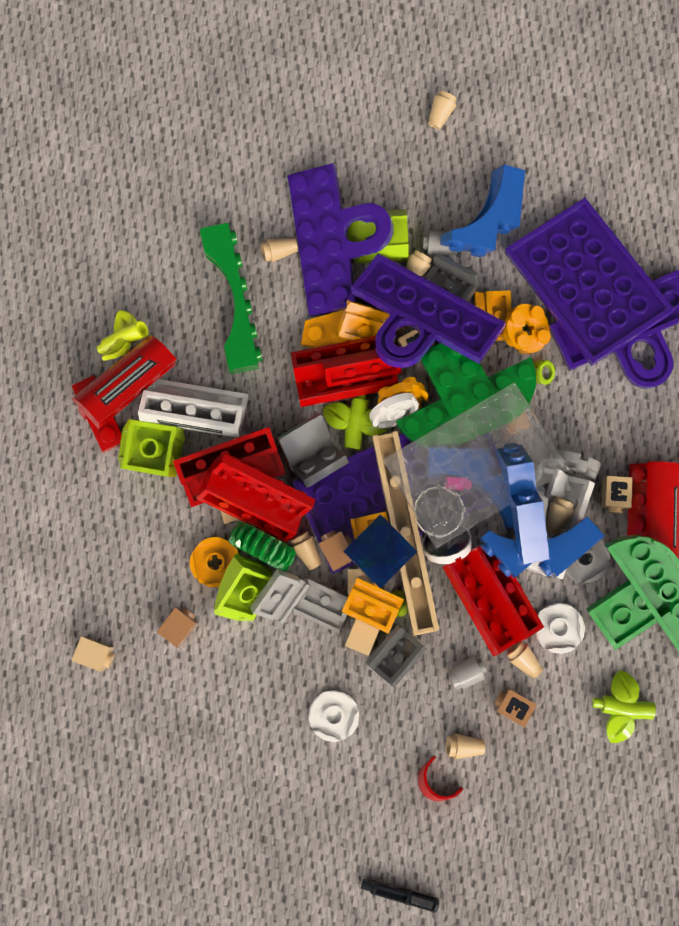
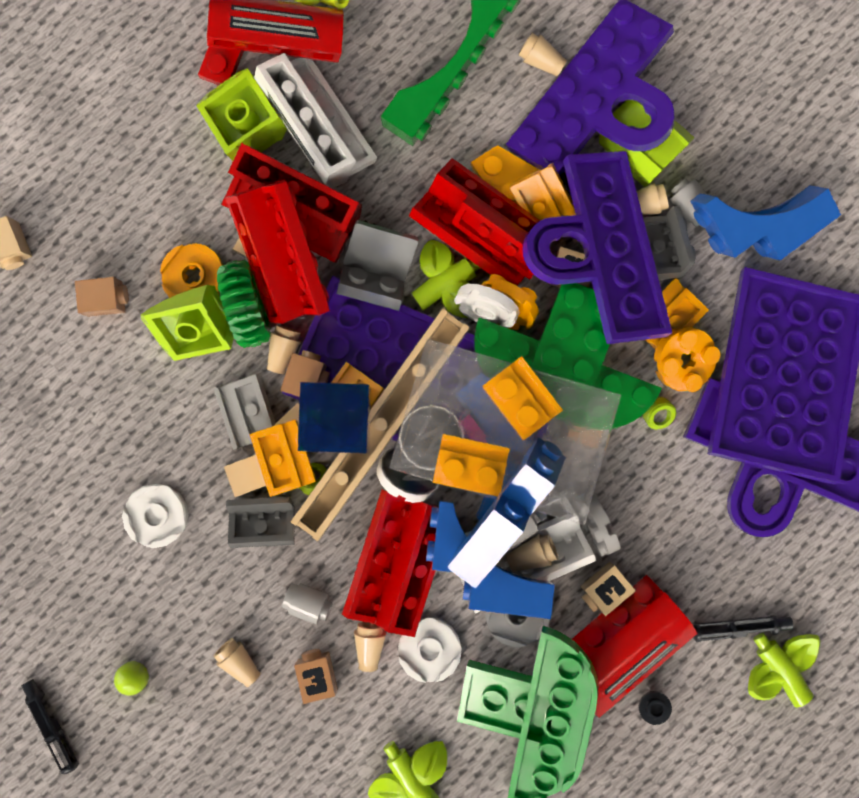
camera: 45 degrees right, 5 degrees up
light grey plate [250,569,310,624] -> none
red helmet [418,755,464,802] -> none
tan cone [428,91,457,130] -> none
none -> lime piece [114,661,149,696]
none -> light orange plate [432,434,510,496]
none -> light orange plate [482,356,563,440]

